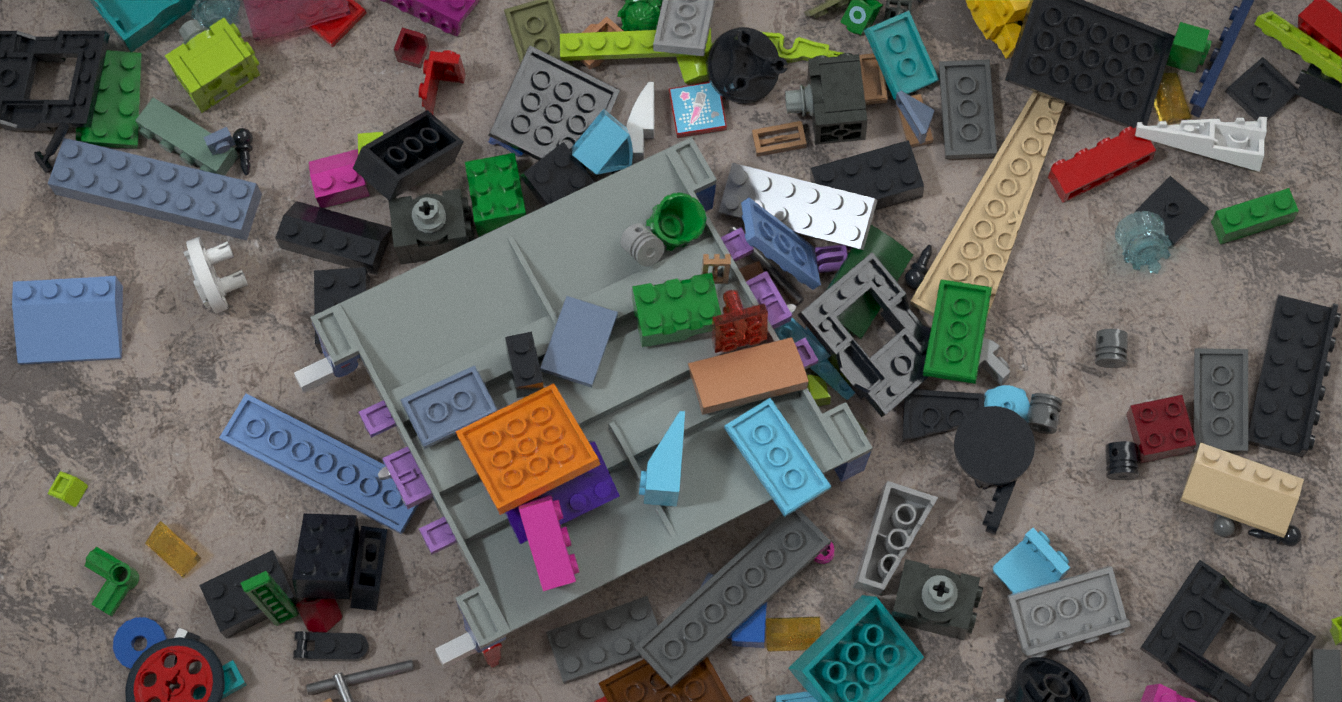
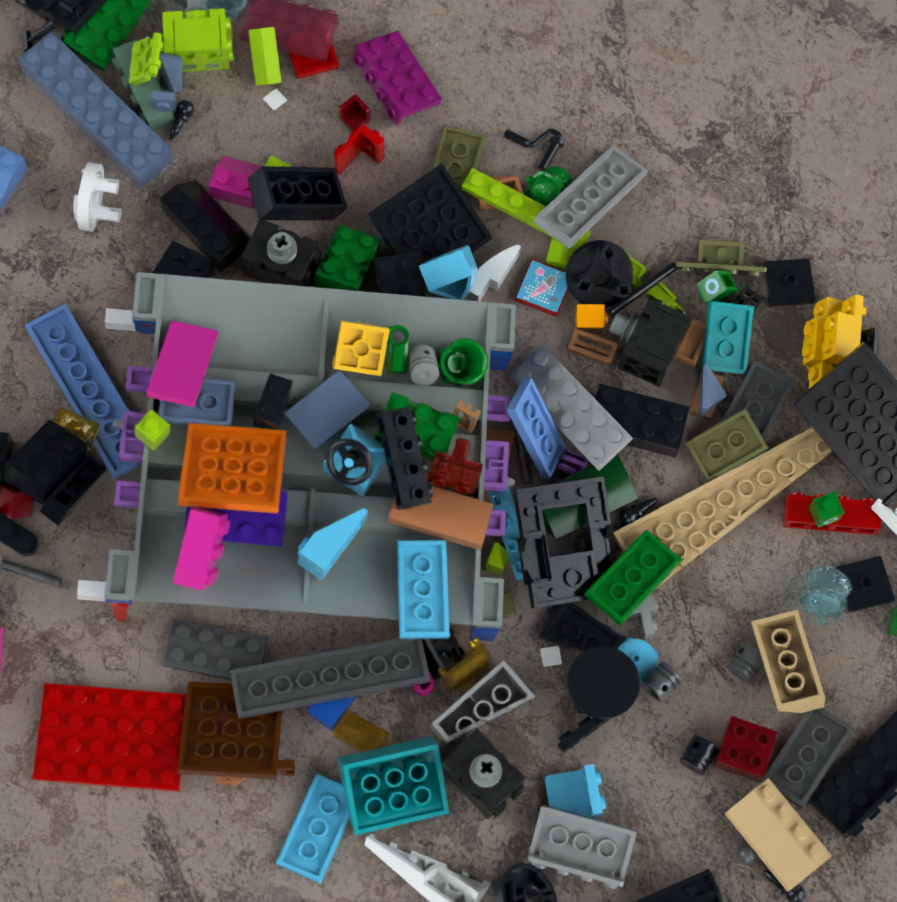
camera: 20 degrees right, 0 degrees up
none -> clear yellow slope [51,408,100,450]
none -> lime plate [128,32,163,86]
none -> lime brick [135,410,170,451]
none -> dark pink tile [146,321,219,407]
none -> sand blue slope [159,52,182,92]
none -> lime piece [248,27,282,86]
none -> white sticker [263,89,287,110]
none -> piece [322,424,386,497]
none -> yellow piece [332,320,389,376]
none -> black brick [375,406,433,510]
none -> green piece [383,325,409,374]
none -> black bracket [422,626,468,680]
none -> clear yellow piece [438,637,491,692]
none -> white sticker [540,646,562,667]
none -> light orange brick [575,304,609,329]
none -> black bar [606,262,678,317]
none -> olive tile [685,408,769,483]
none -> tan slope [751,610,825,713]
none -> green brick [809,491,845,528]

